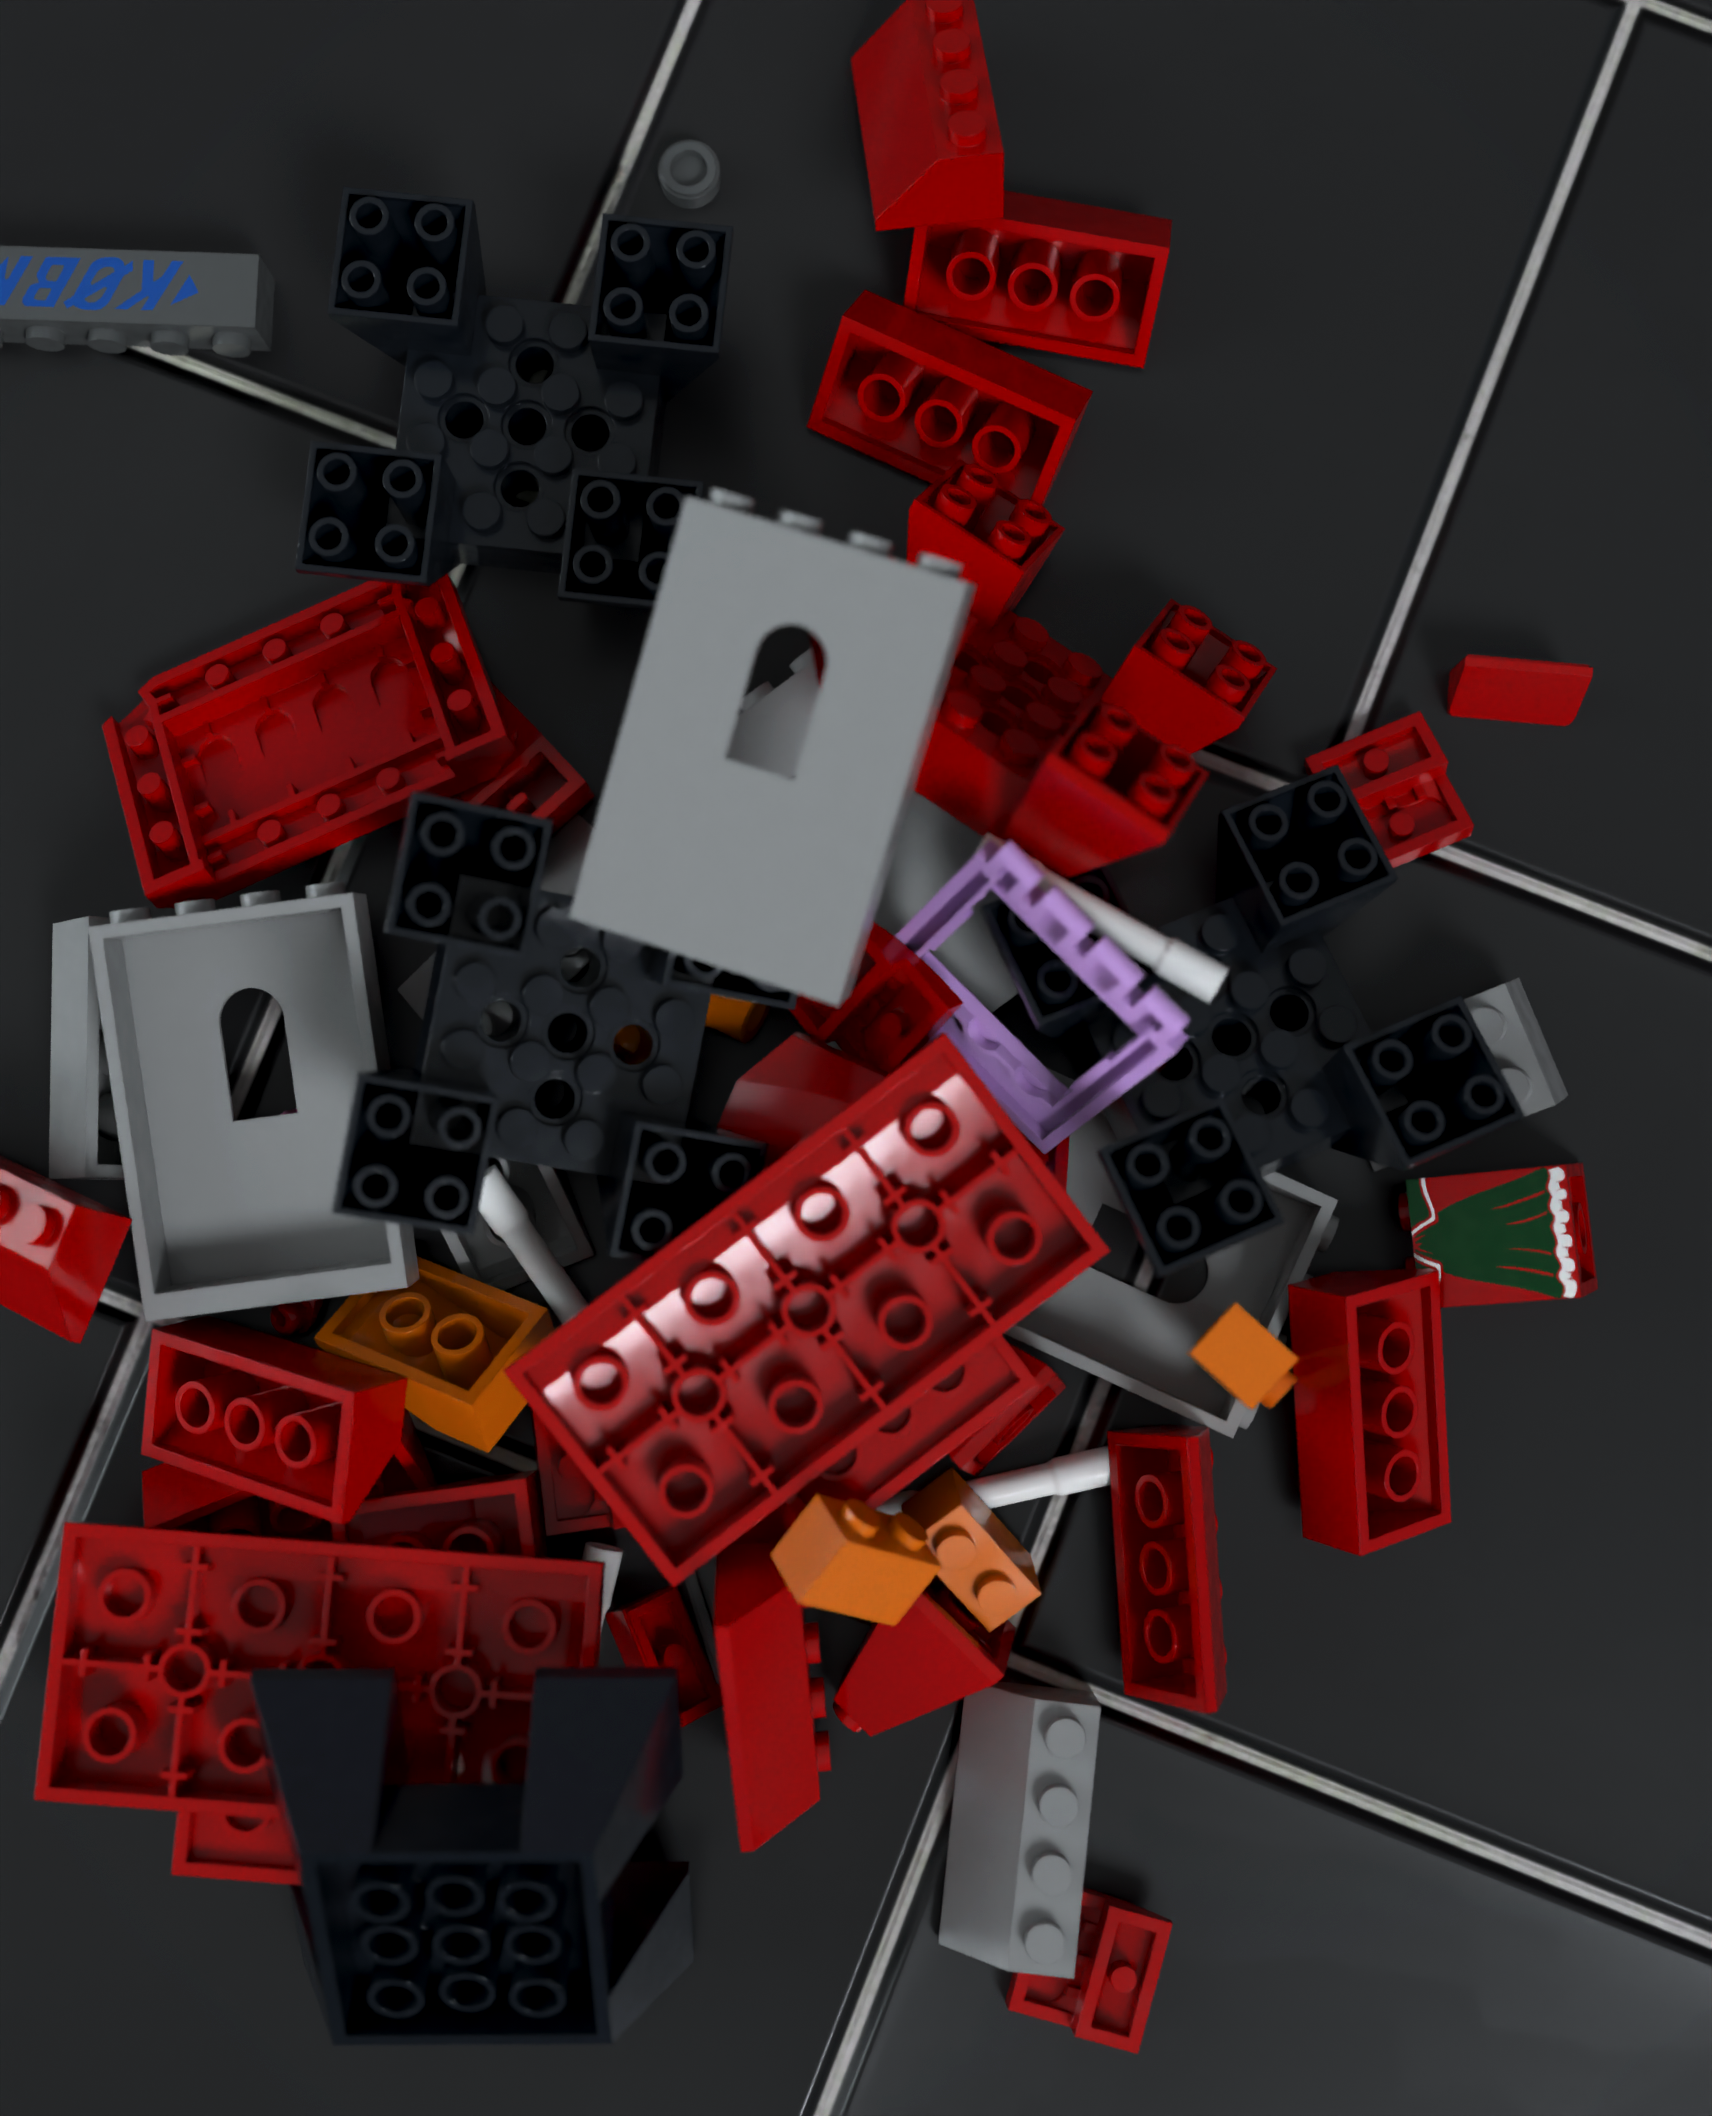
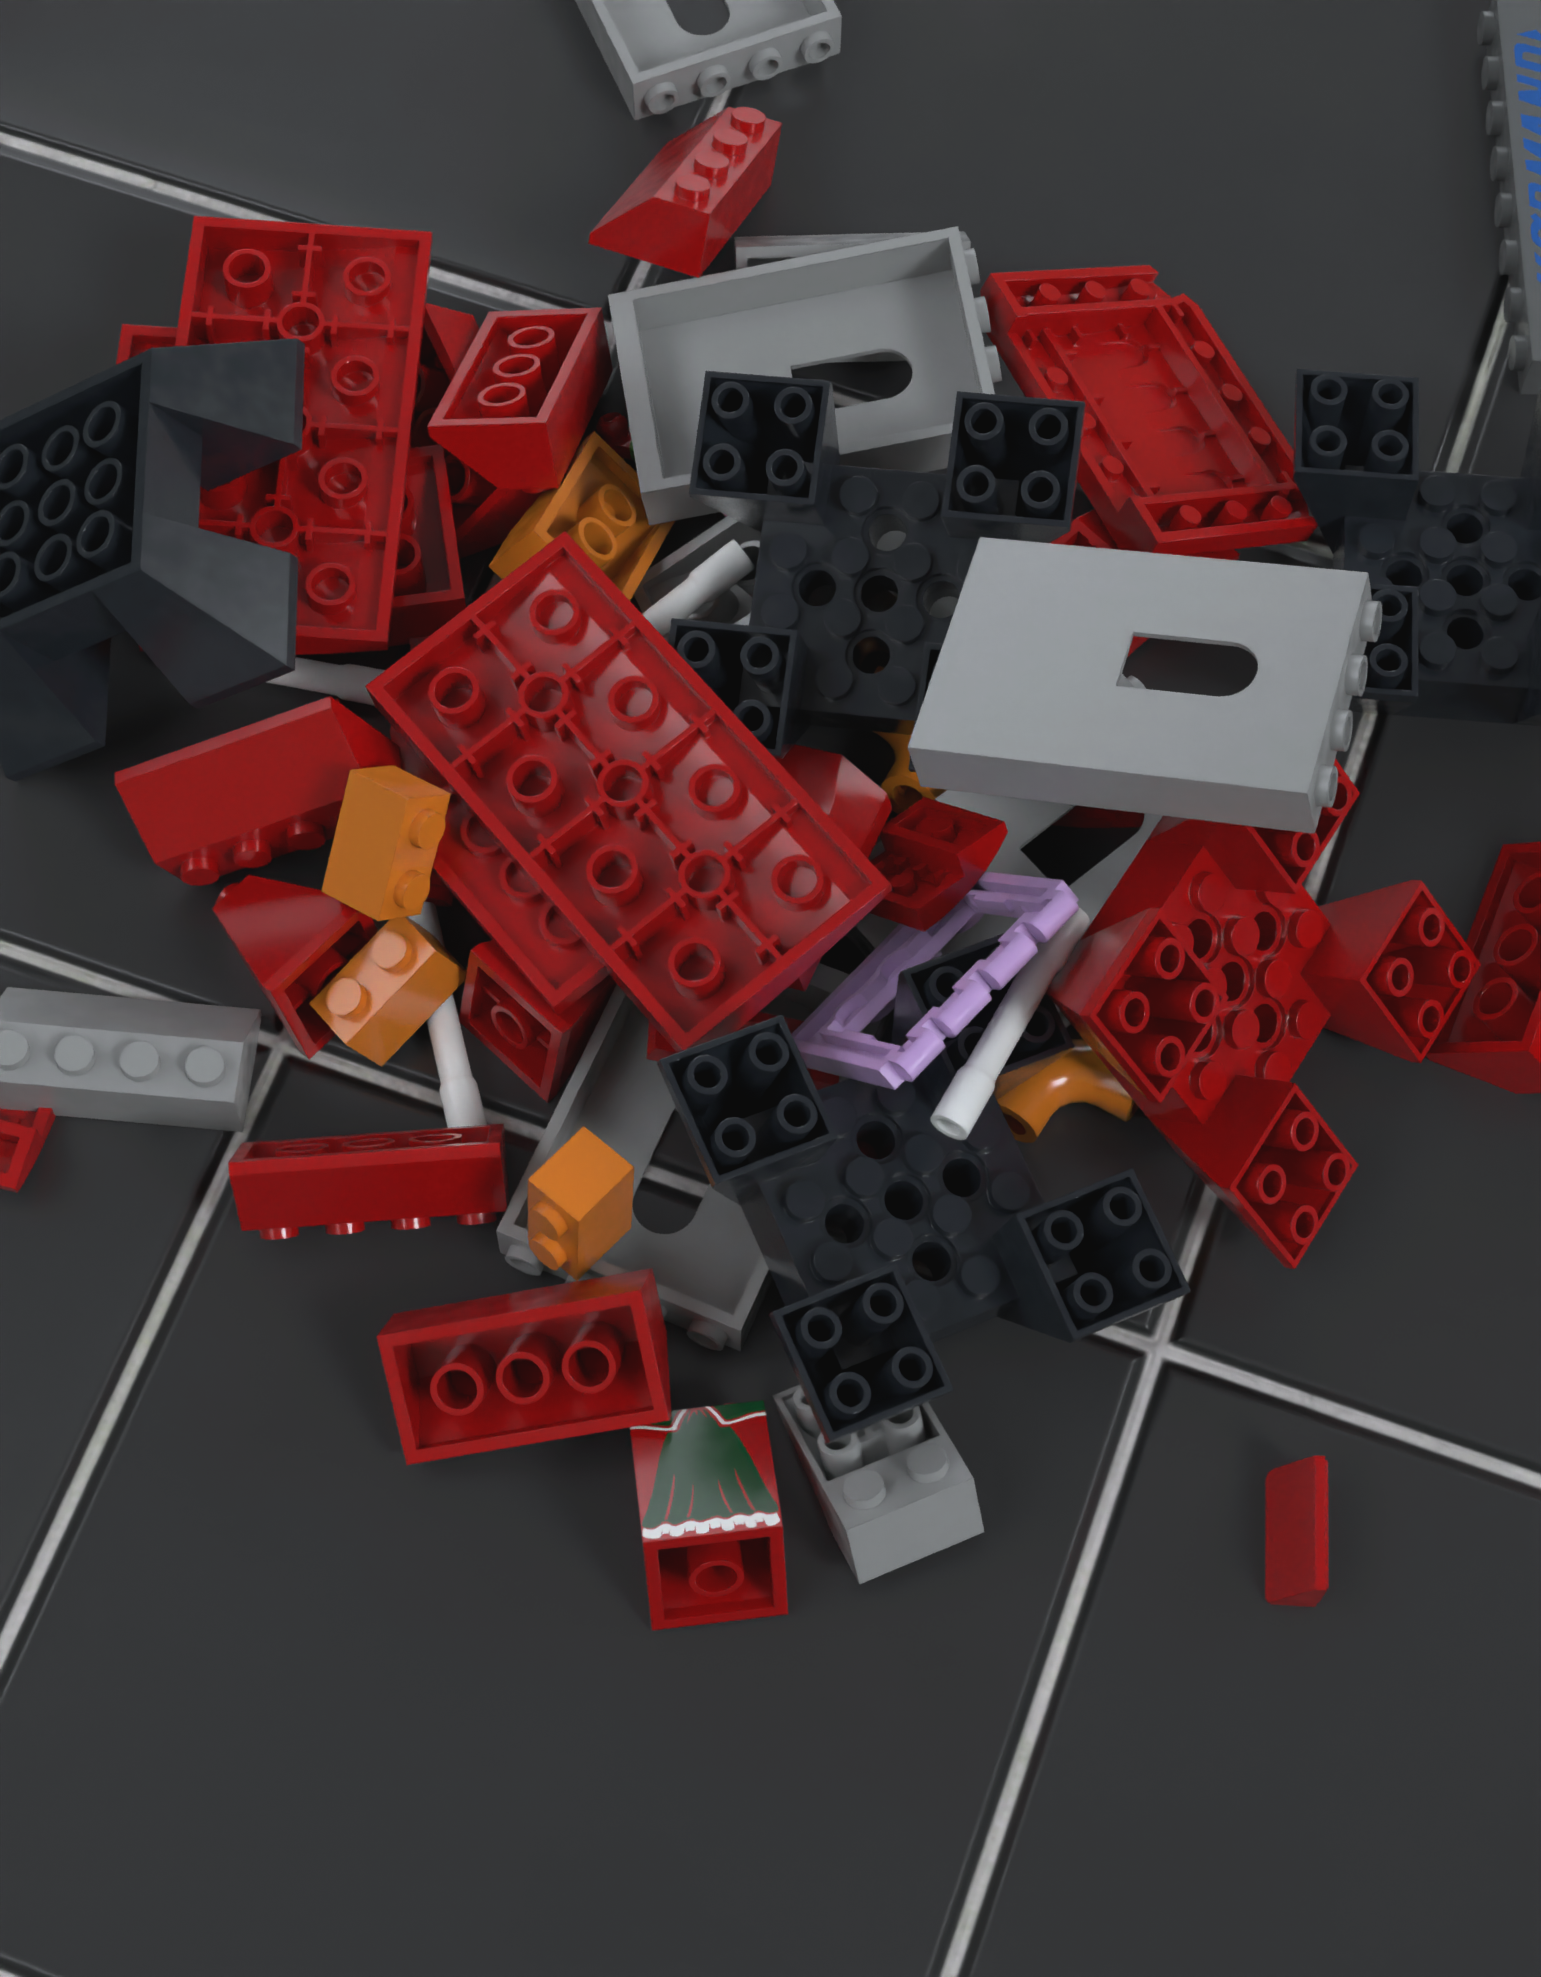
camera: 85 degrees right, 20 degrees down
red slope [1304,711,1474,868] -> none

